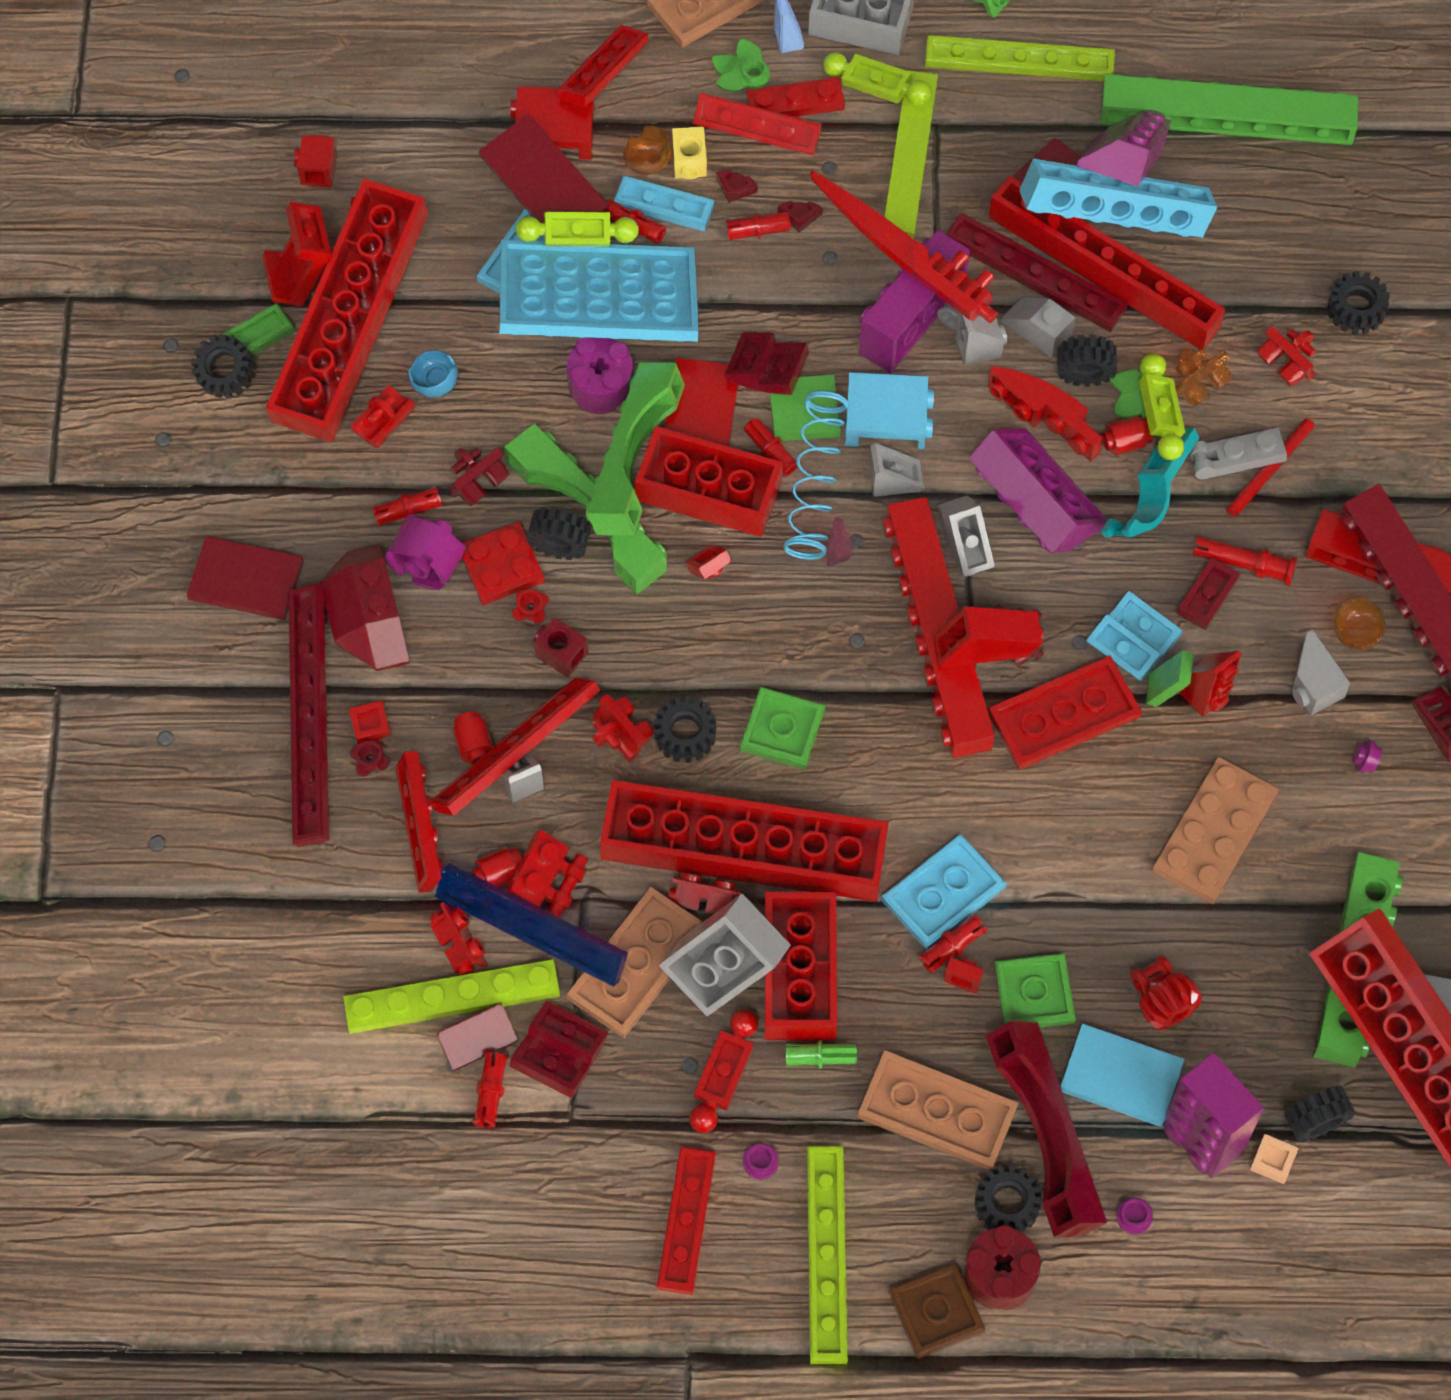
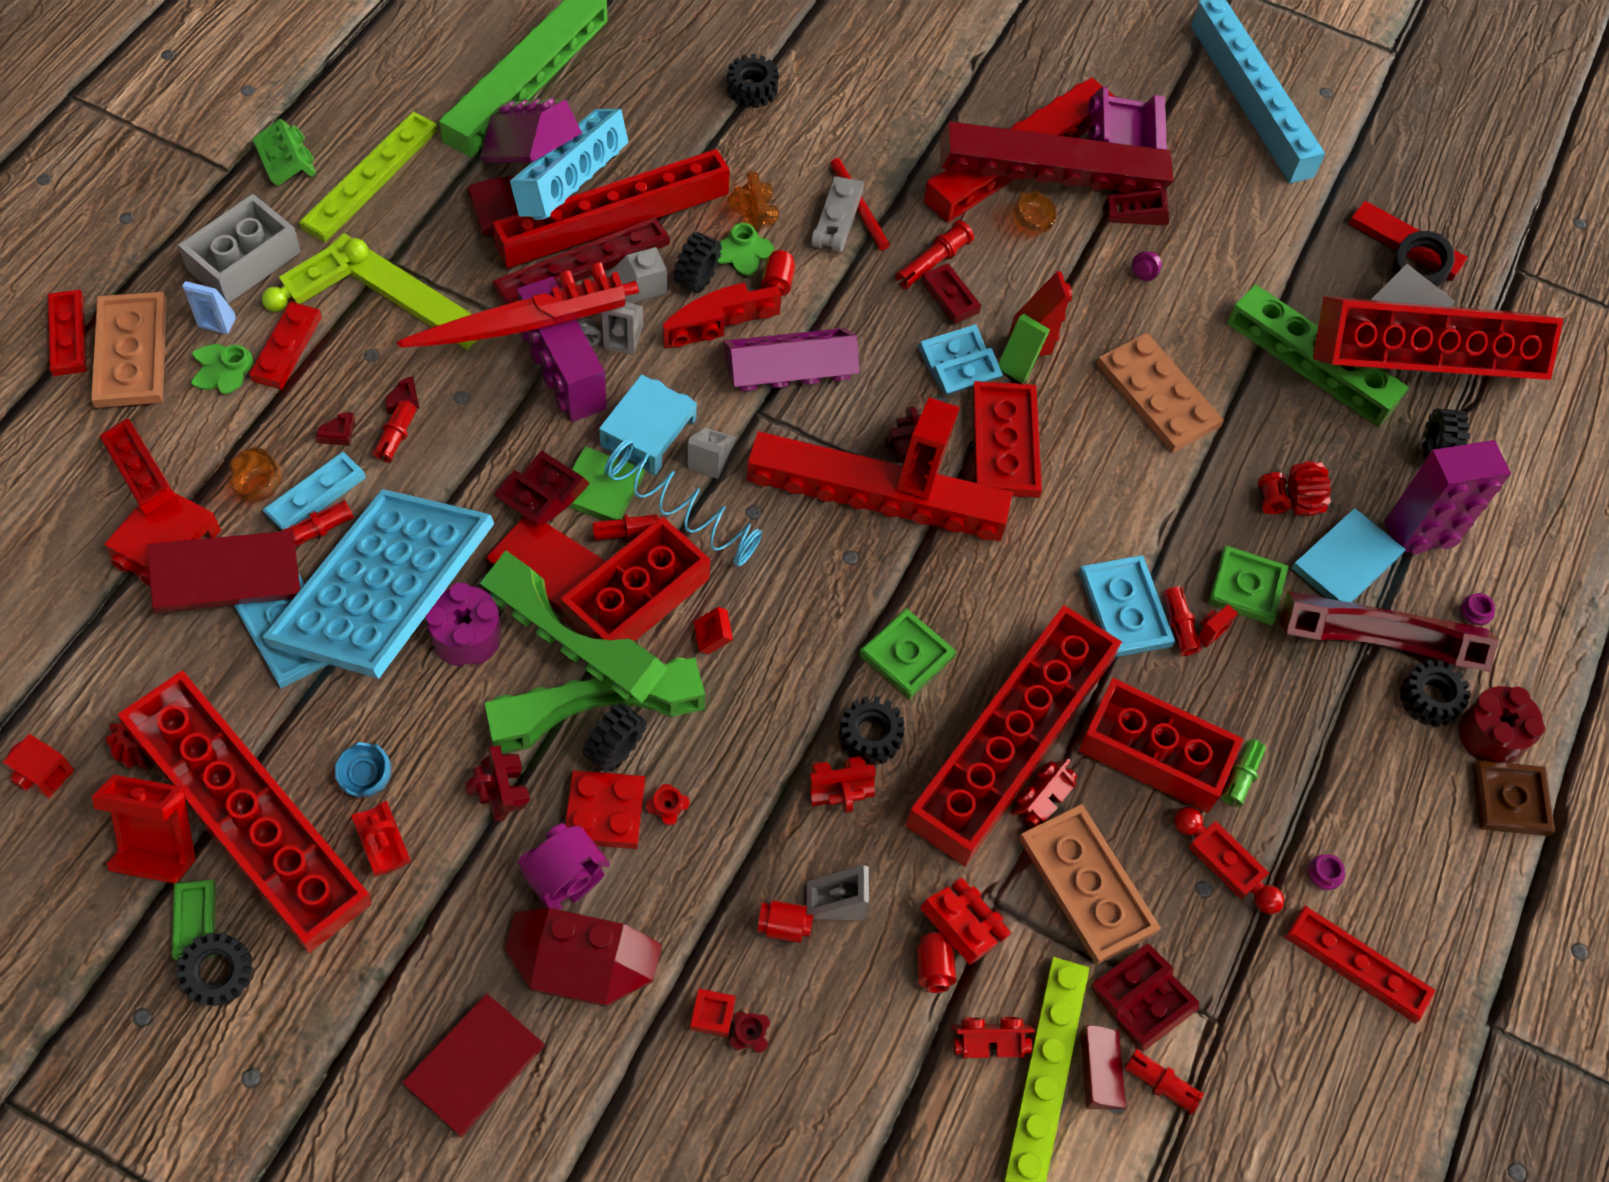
camera: 70 degrees left, 5 degrees down
dark red tile [288,583,329,847] -> none
red pin [372,486,442,527] -> none
red plate [395,751,444,893] -> none
red tile [430,678,600,816] -> none
clear blue tile [435,863,628,987] -> none
lime plate [516,212,639,247] -> none
dark red brick [533,617,588,678] -> none
light grey brick [659,893,791,1016] -> none
light yellow brick [672,127,707,179] -> none
red tile [692,92,823,156] -> none
lime tile [807,1146,848,1364] -> none
clear pink slope [827,517,852,567] -> none
nougat plate [857,1050,1019,1171] -> none
light grey slope [937,495,995,577] -> none
teal piece [1101,428,1199,537] -> none
lime plate [1139,353,1185,460] -> none
red hips [1257,326,1316,387] -> none
light grey slope [1292,629,1350,716] -> none

